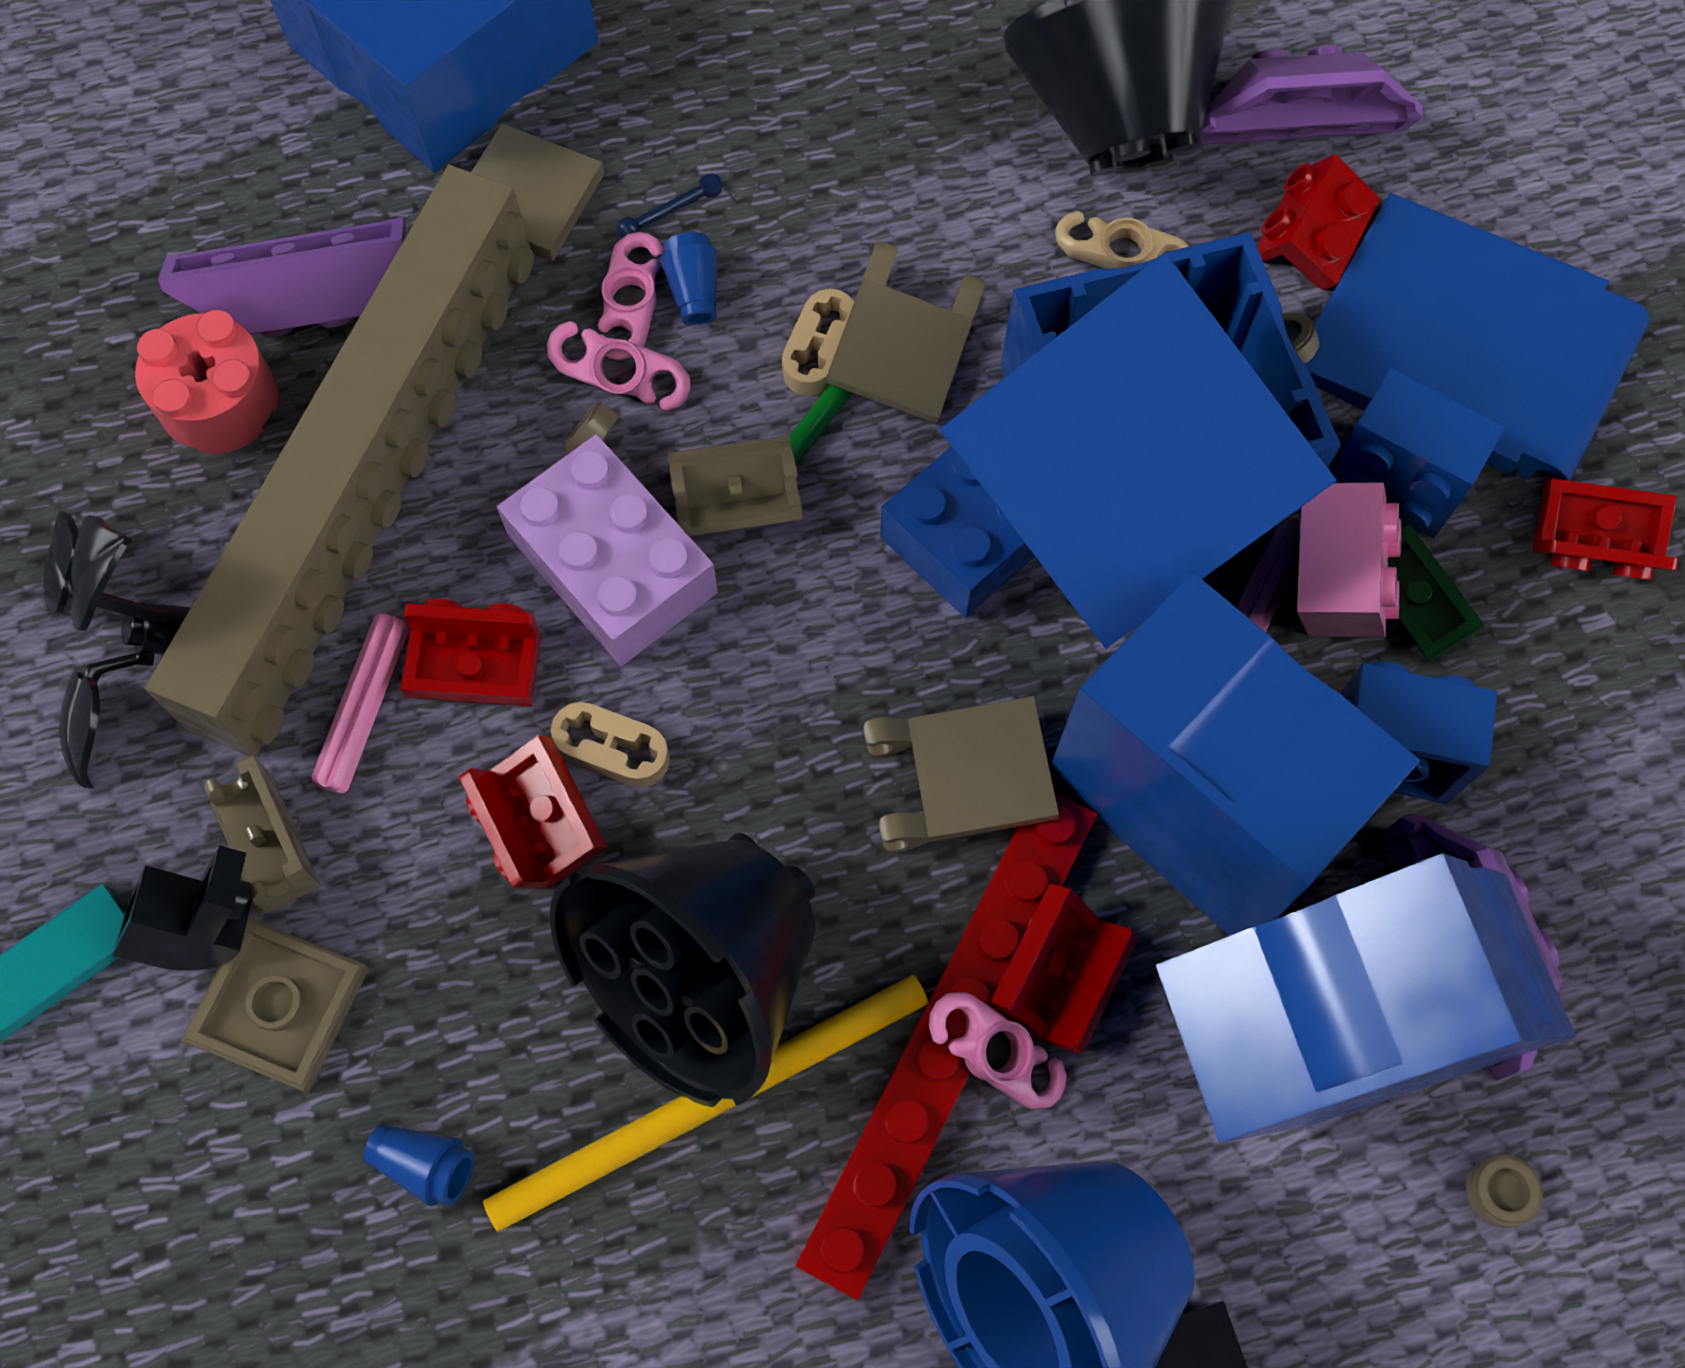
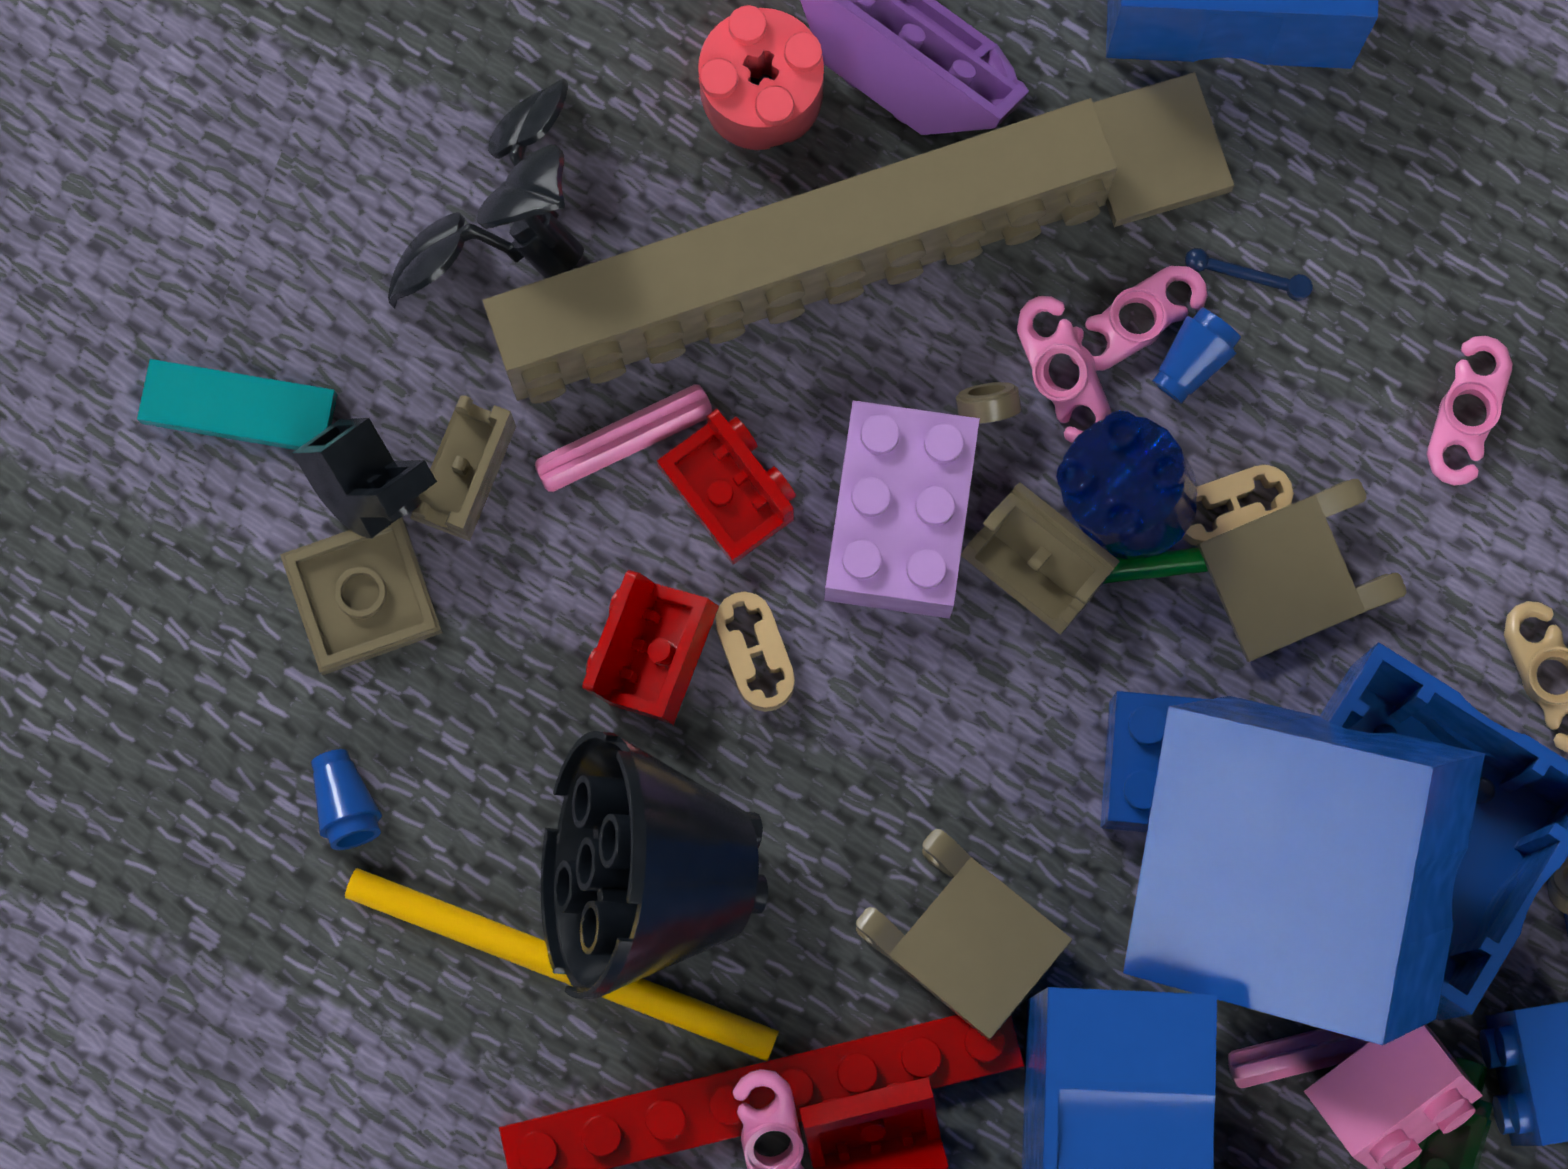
camera: 50 degrees right, 10 degrees up
none -> clear blue brick [1056,411,1198,559]
none -> bright pink piece [1427,336,1513,486]

